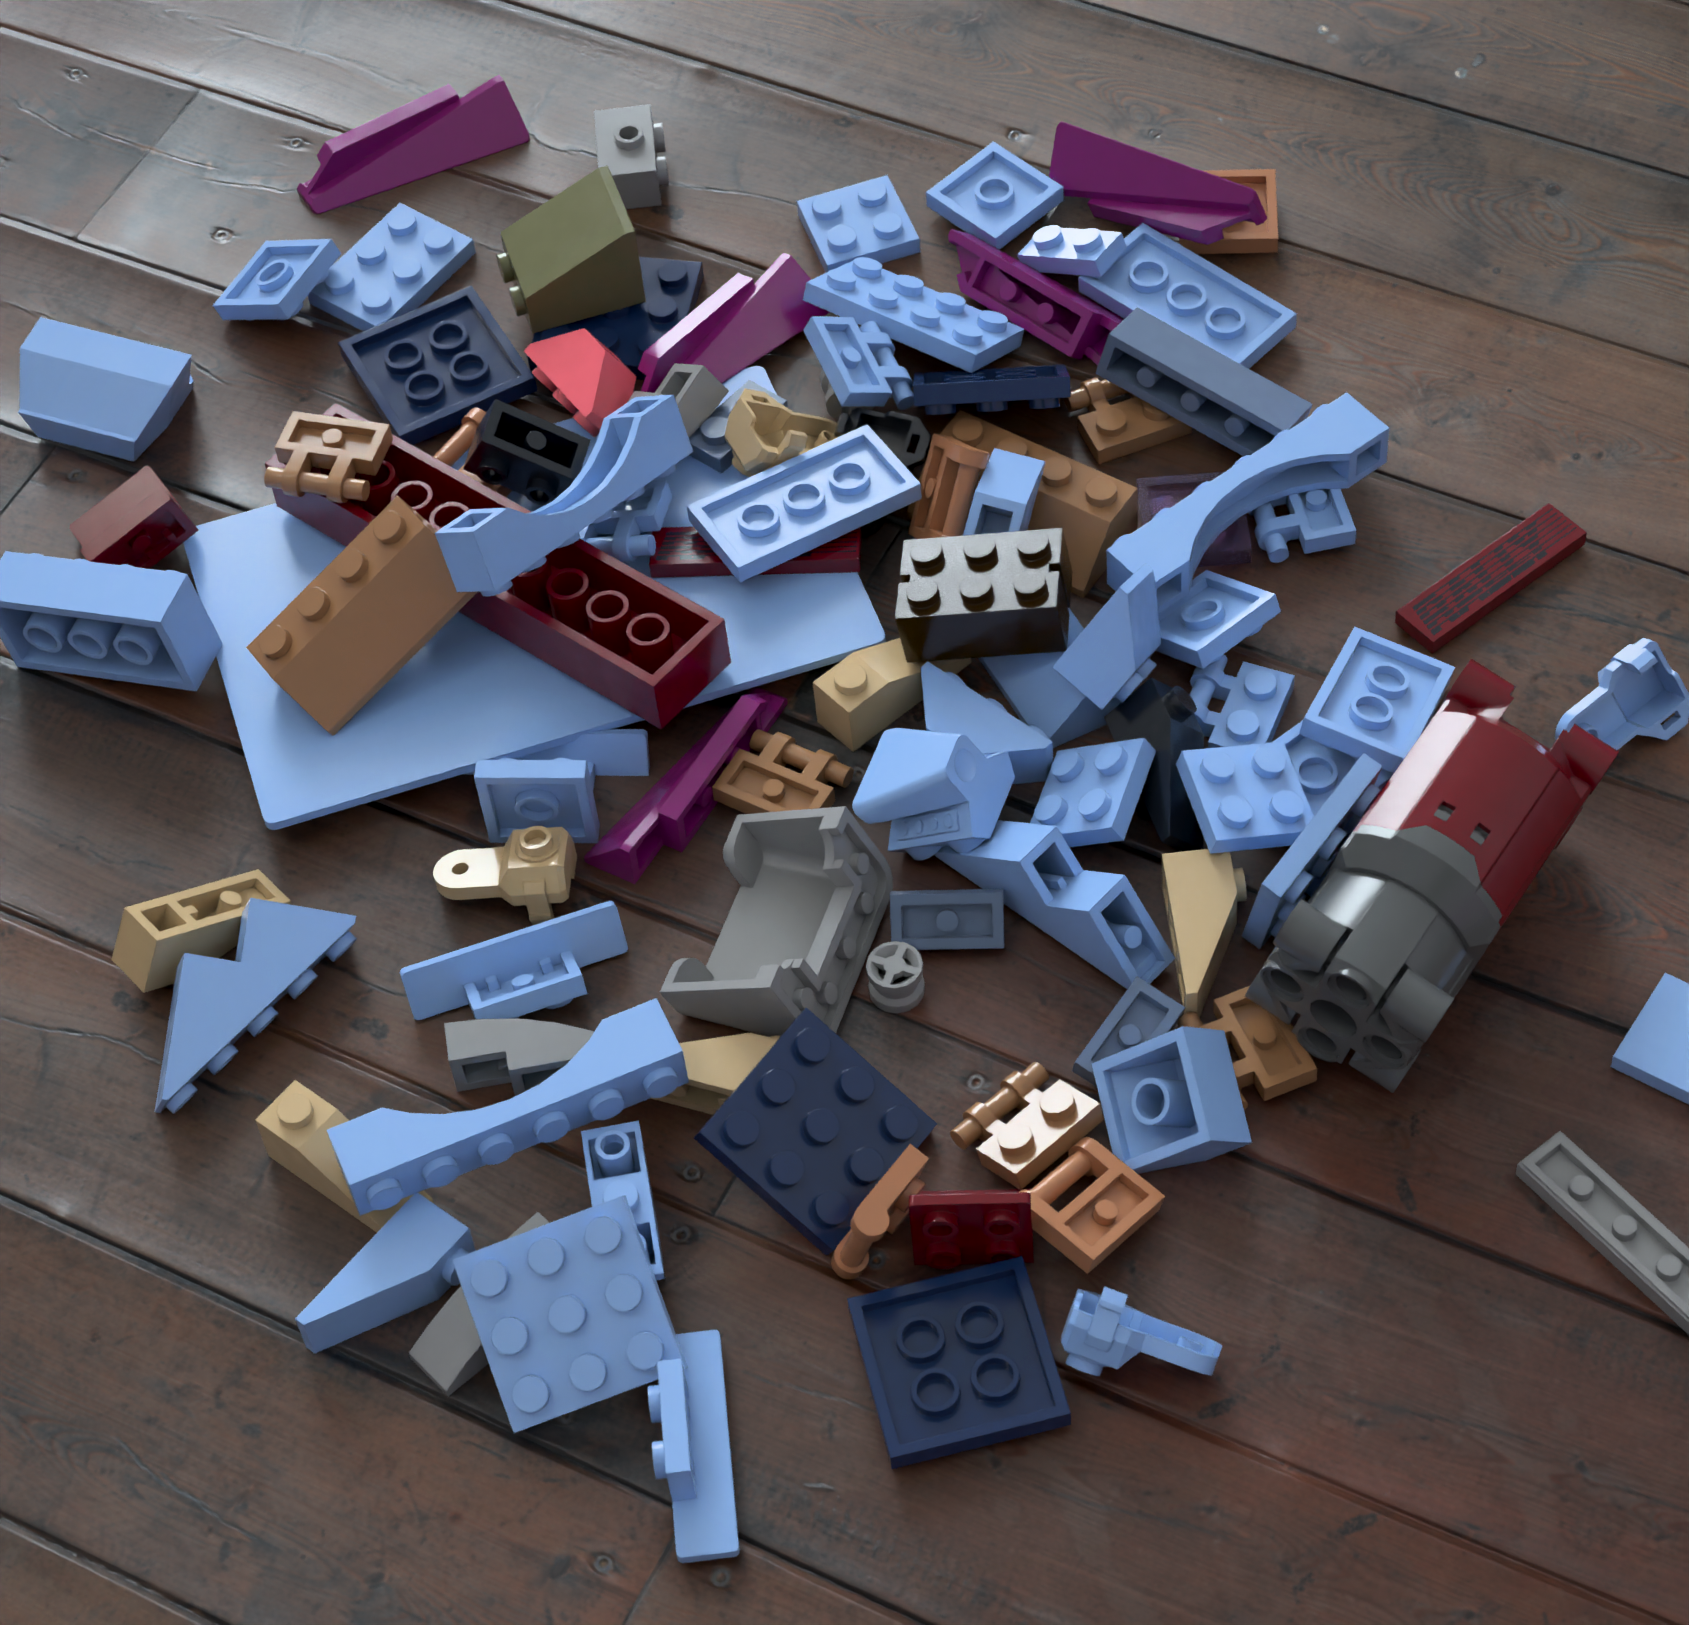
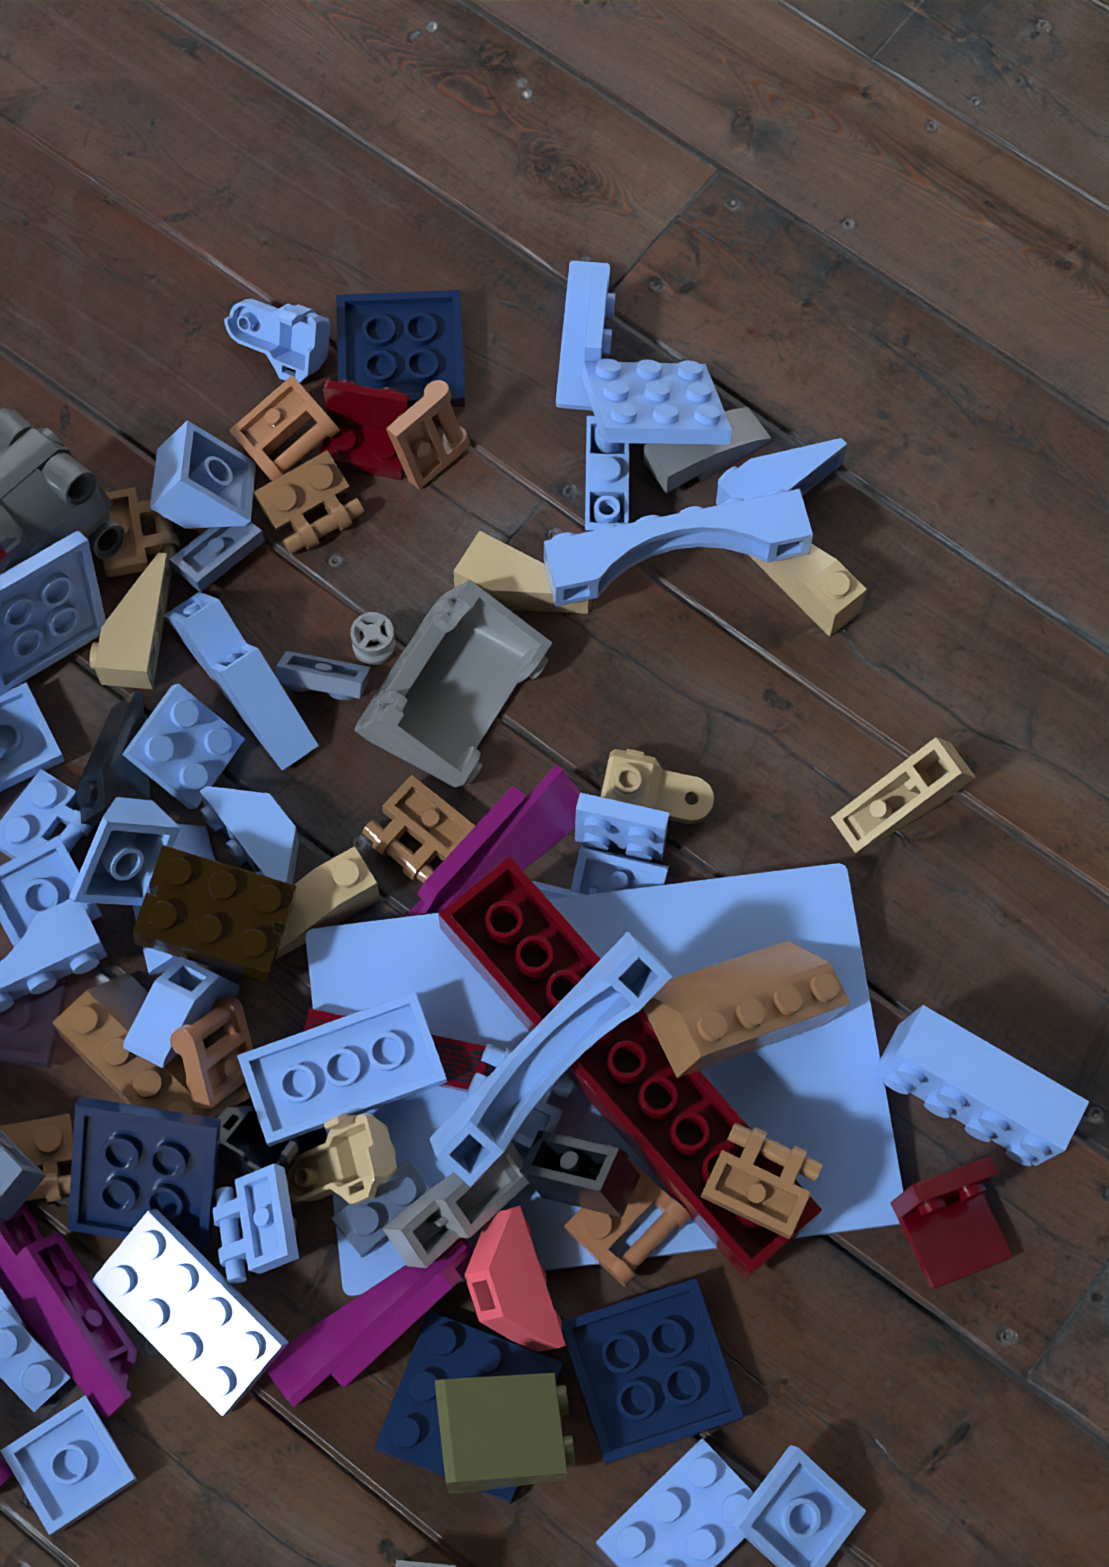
camera: 175 degrees left, 15 degrees up
light blue helmet [18,317,193,462] -> none
light blue slope [155,898,357,1114] -> none
light blue bracket [400,901,628,1020] -> none
light grey slope [444,1018,594,1096] -> none
dark blue plate [694,1007,937,1256] -> none
light blue plate [797,175,920,273] -> none
light blue piece [852,728,1015,860] -> none
light blue plate [1176,741,1314,854] -> none

